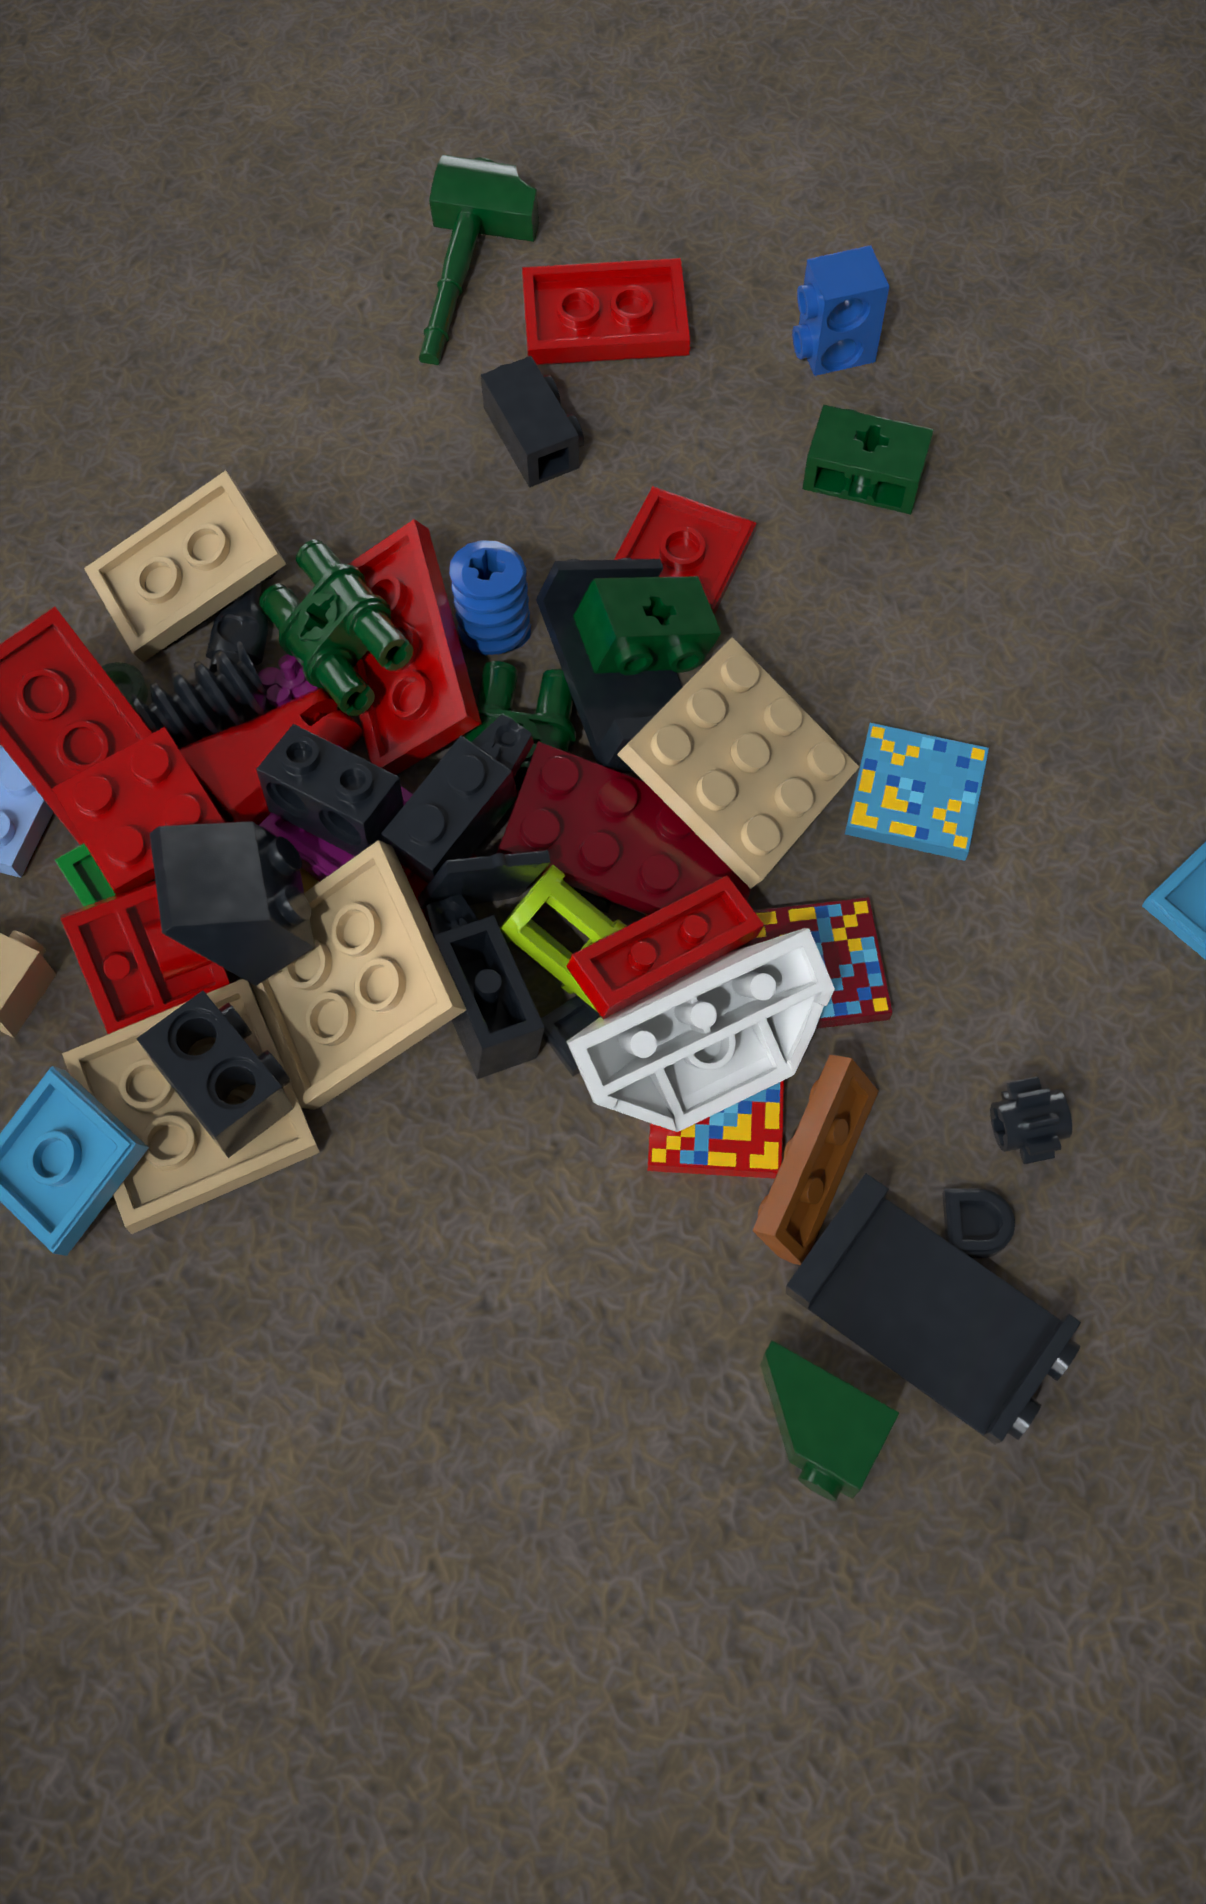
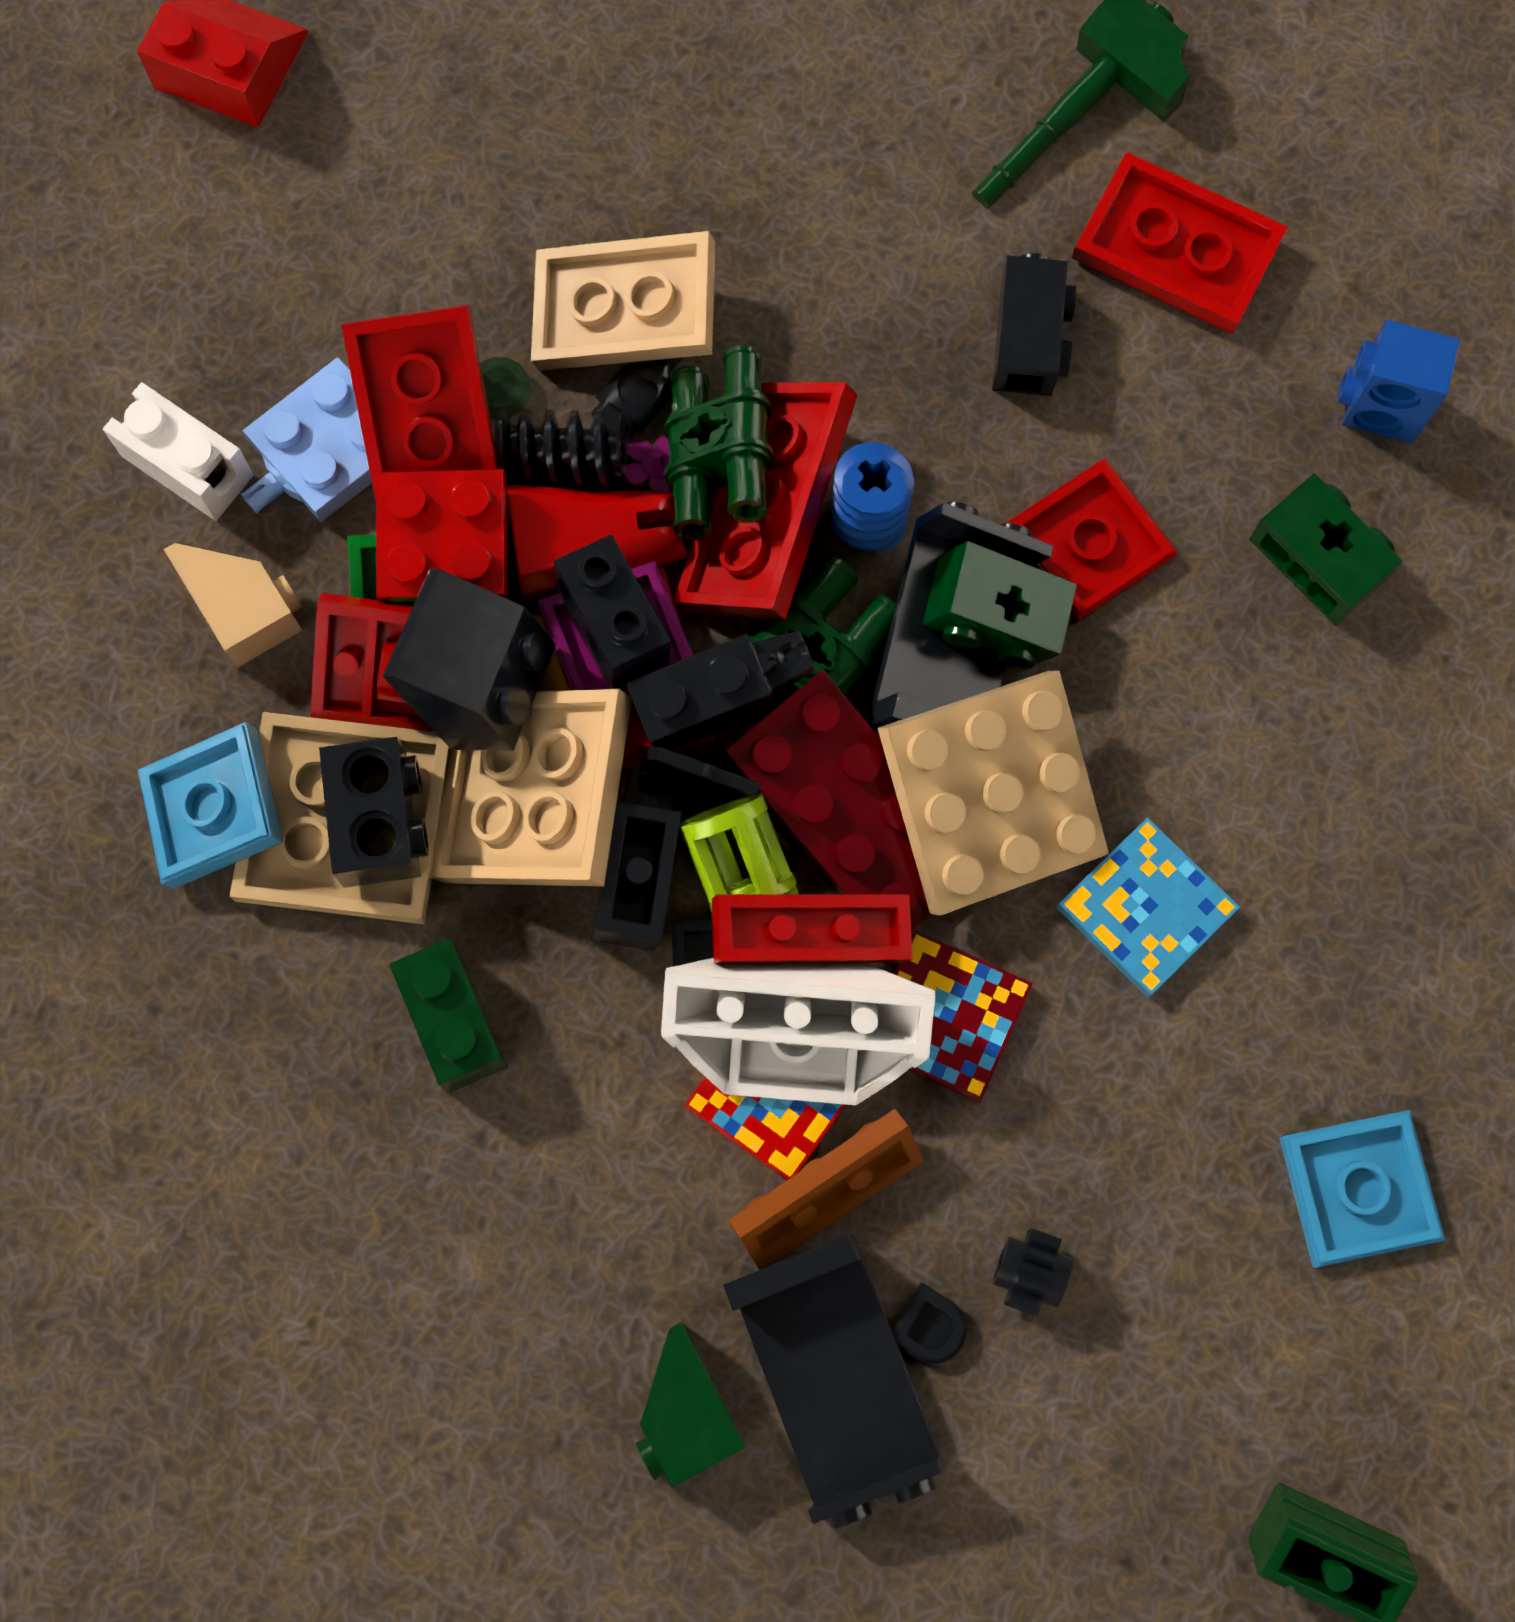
camera: 30 degrees right, 10 degrees up
none -> dark green brick [389,938,508,1094]

